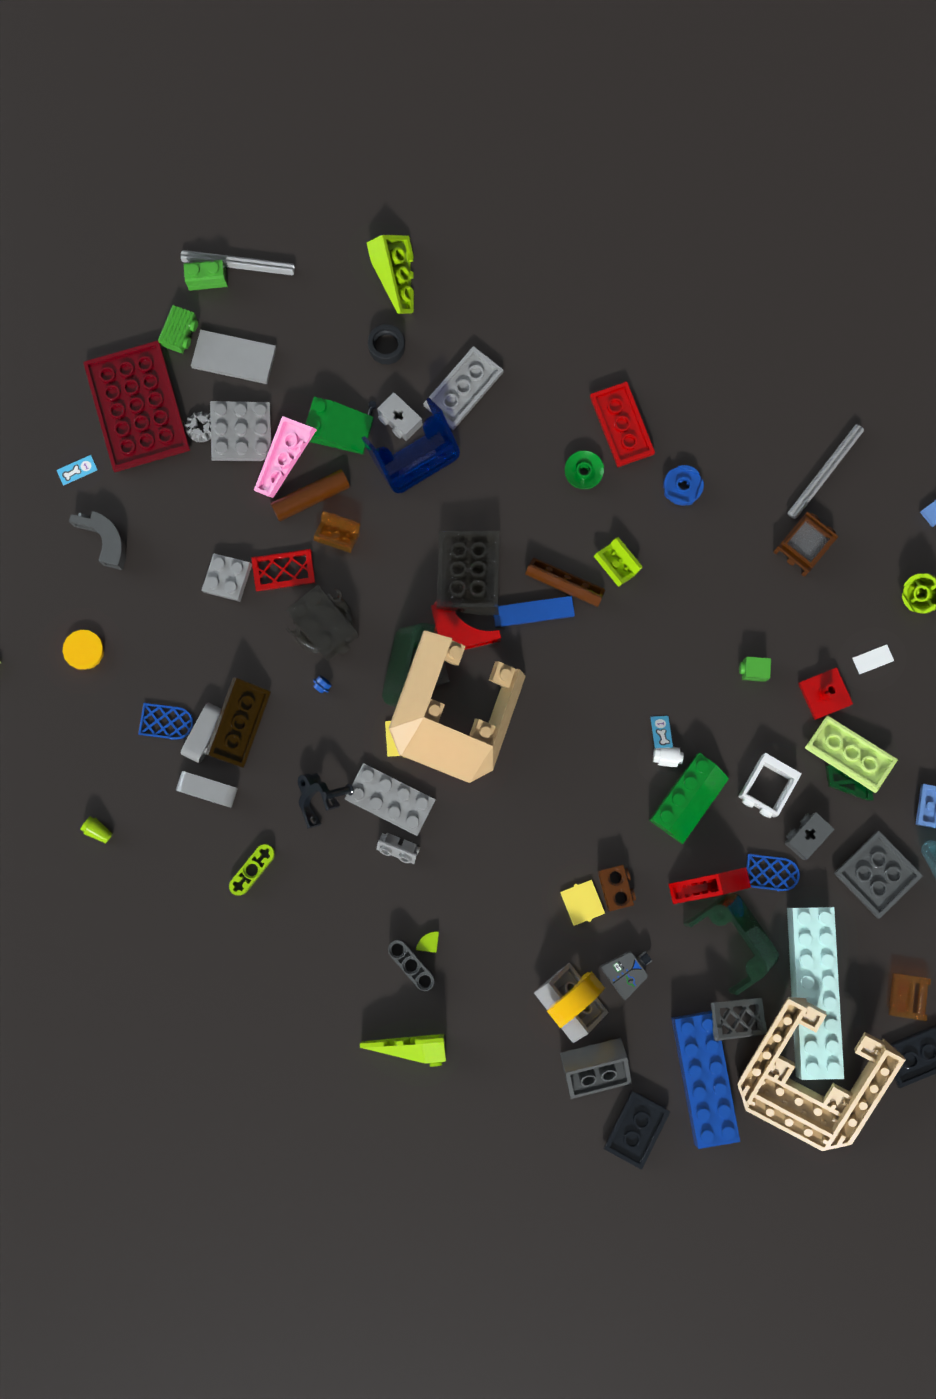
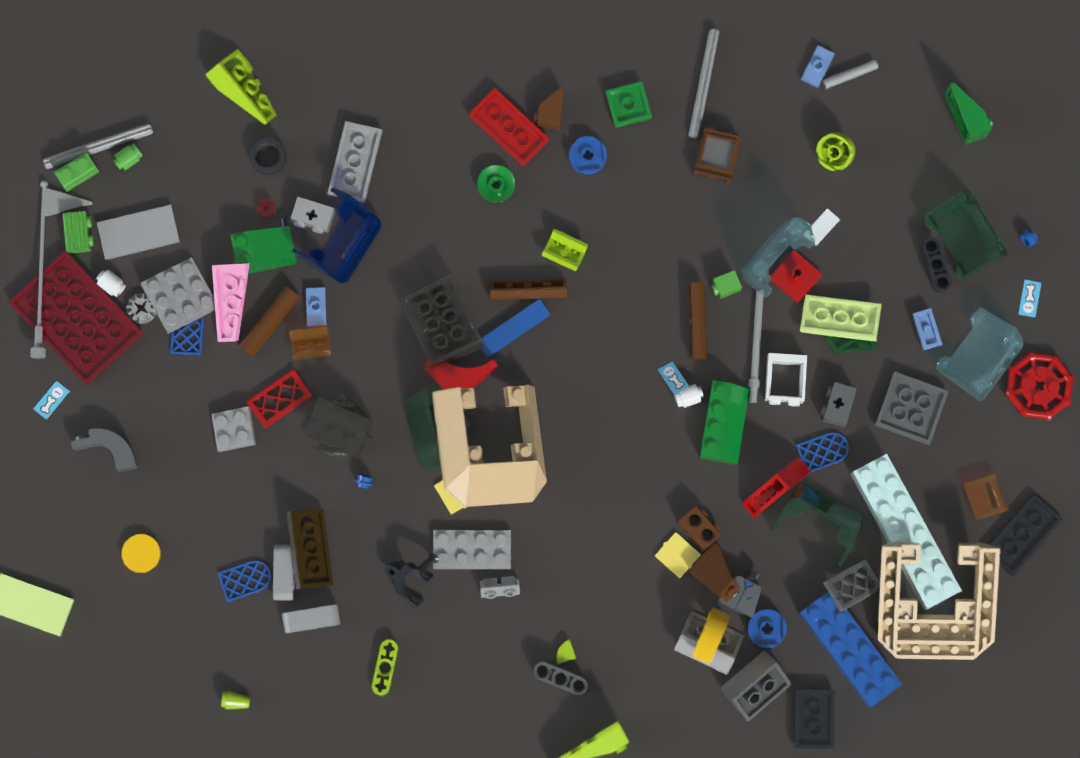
camera: 30 degrees left, 0 degrees up
none -> light grey piece [30,180,93,359]
none -> white brick [96,270,126,297]
none -> bright green brick [113,144,143,171]
none -> blue window [170,316,204,355]
none -> clear red plate [257,199,275,217]
none -> medium blue plate [306,287,327,327]
none -> reddish brown slope [534,88,563,130]
none -> green plate [605,81,652,128]
none -> reddish brown brick [688,282,707,361]
none -> reddish brown slope [689,541,739,603]
none -> clear light blue windscreen [741,217,816,298]
none -> blue plate [747,609,787,649]
none -> light grey bar [748,289,764,403]

